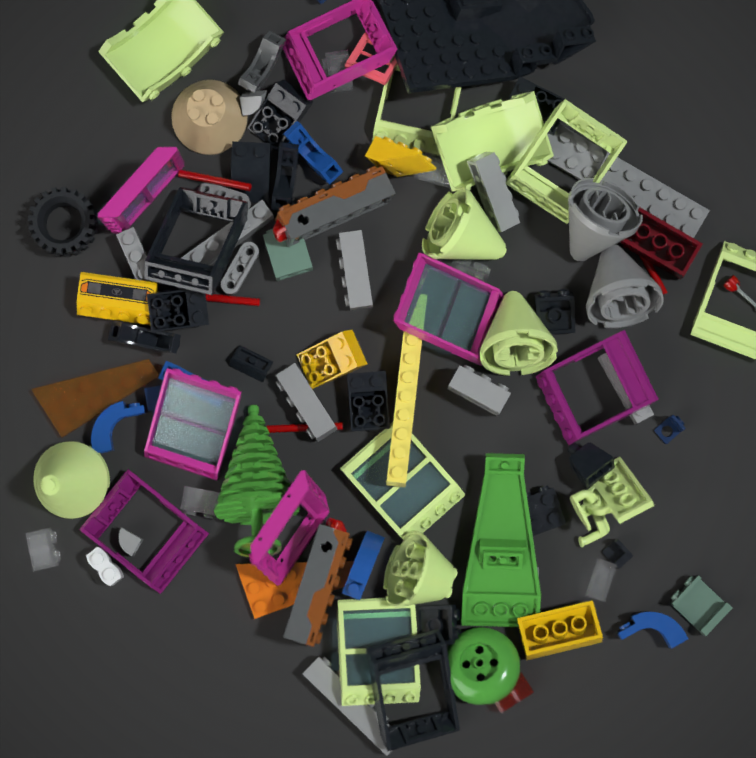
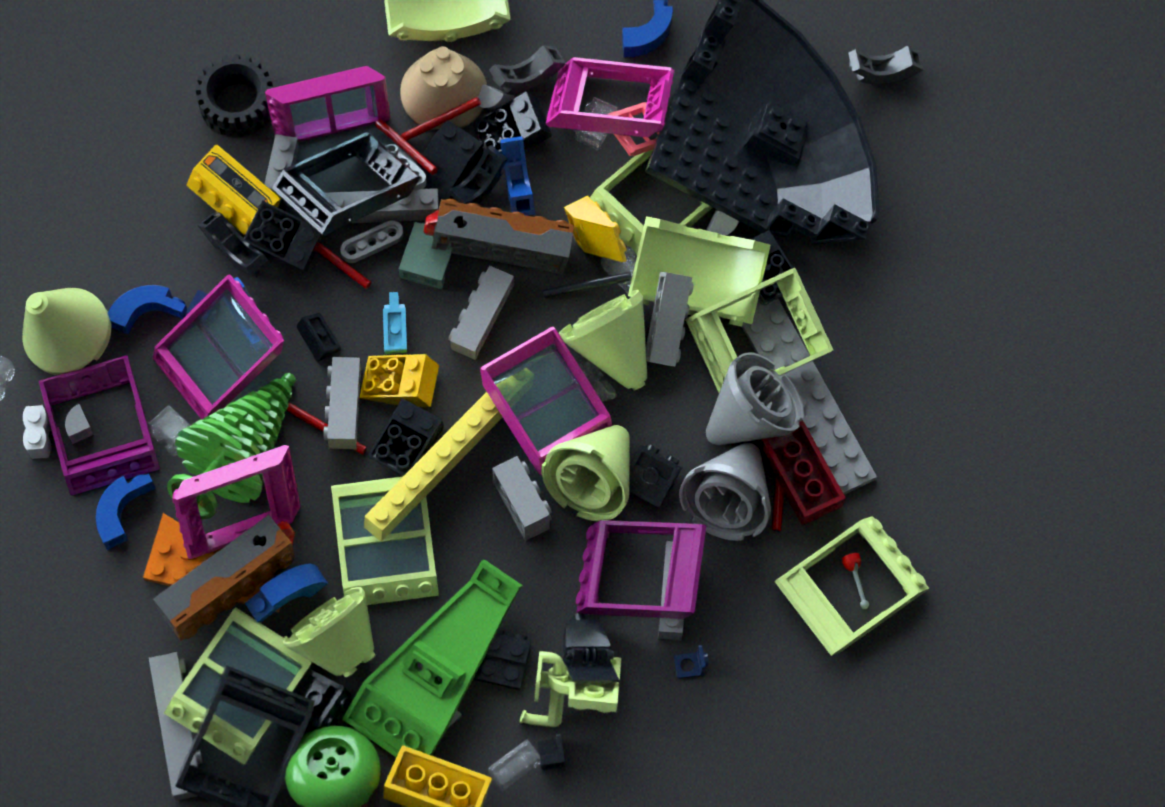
camera: 30 degrees right, 15 degrees down
clear orange wing [31,359,159,438] -> none
none -> blue arch [96,473,156,550]
none -> medium azure hinge [383,292,407,354]
none -> red piece [401,97,481,141]
none -> black bar [543,272,632,298]
none -> black hinge [563,647,620,684]
none -> light grey brick [706,210,739,236]

